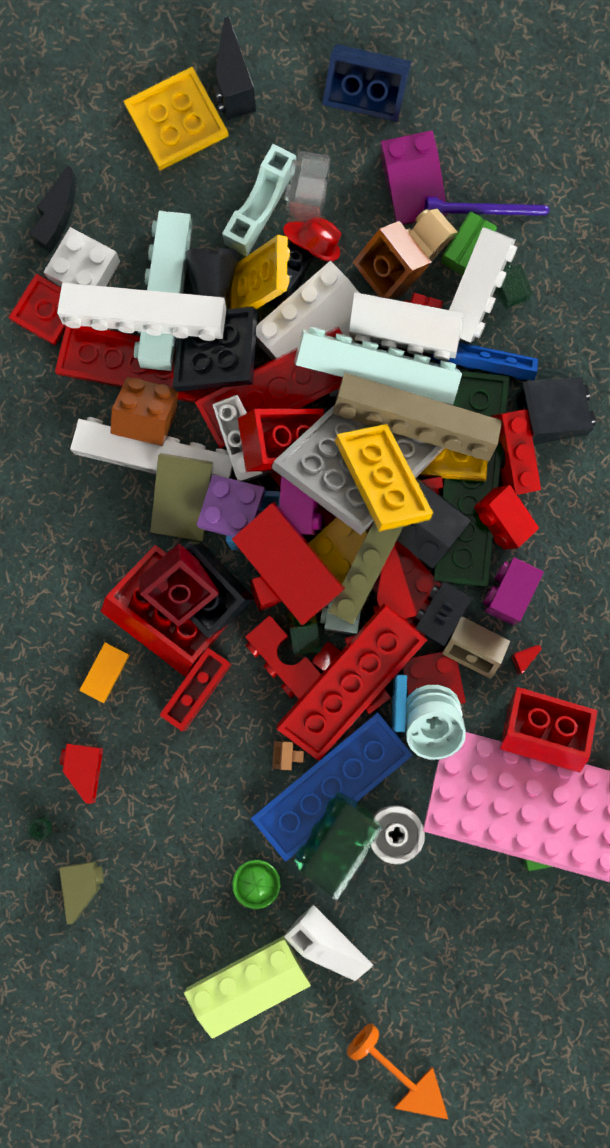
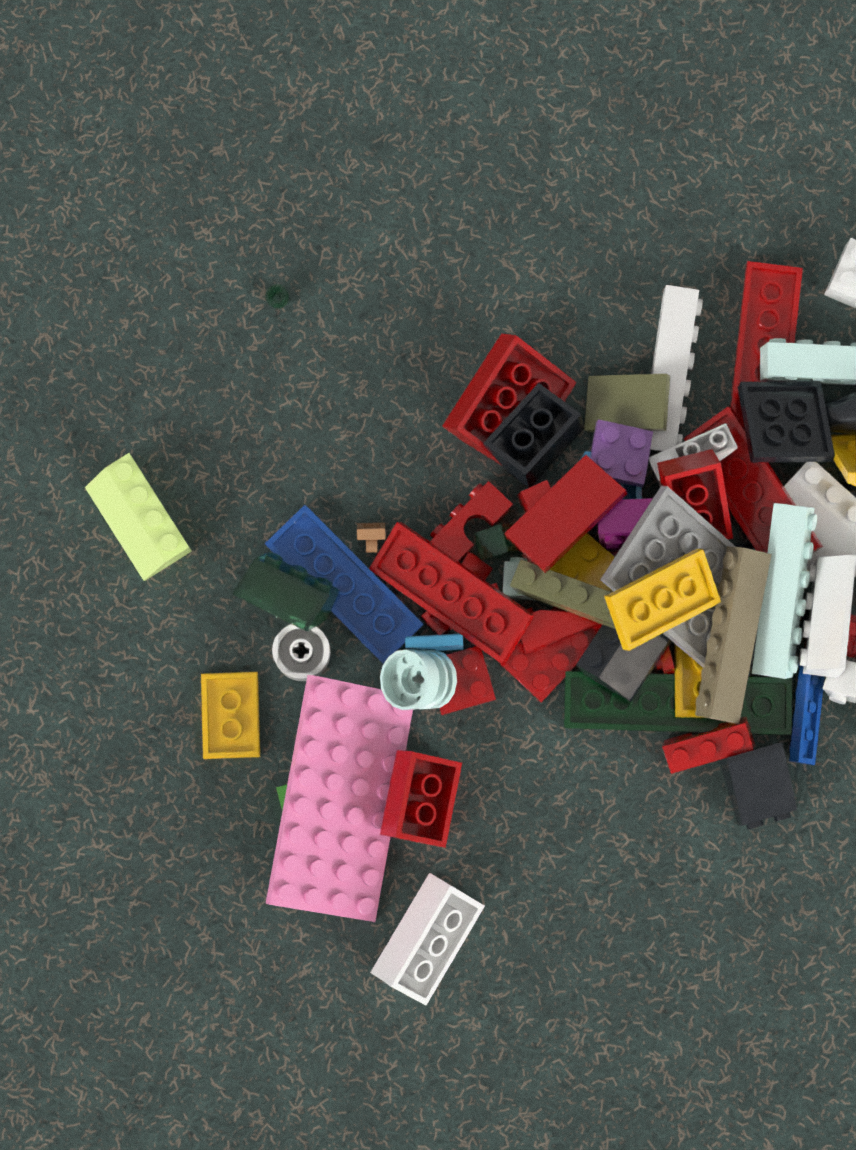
camera: 75 degrees right, 0 degrees up
red plate [8,274,66,346] -> none
white brick [57,283,226,341] -> none
olive slope [59,861,104,924] -> none
red slope [60,744,103,804] -> none
light orange tile [79,643,130,703] -> none
dark orange brick [110,377,179,446] -> none
dark red slope [139,543,219,627] -> none
red brick [159,647,232,732] -> none
bright green hat [232,860,281,909] -> none
white slope [284,905,373,981] -> none
orange piece [347,1023,449,1120] -> none
black brick [413,581,472,647] -> none
dark tan brick [442,616,510,679] -> none
red brick [474,485,539,550] -> none
magenta brick [483,557,544,626] -> none
red slope [511,645,541,675] -> none
none -> yellow tile [201,672,260,759]

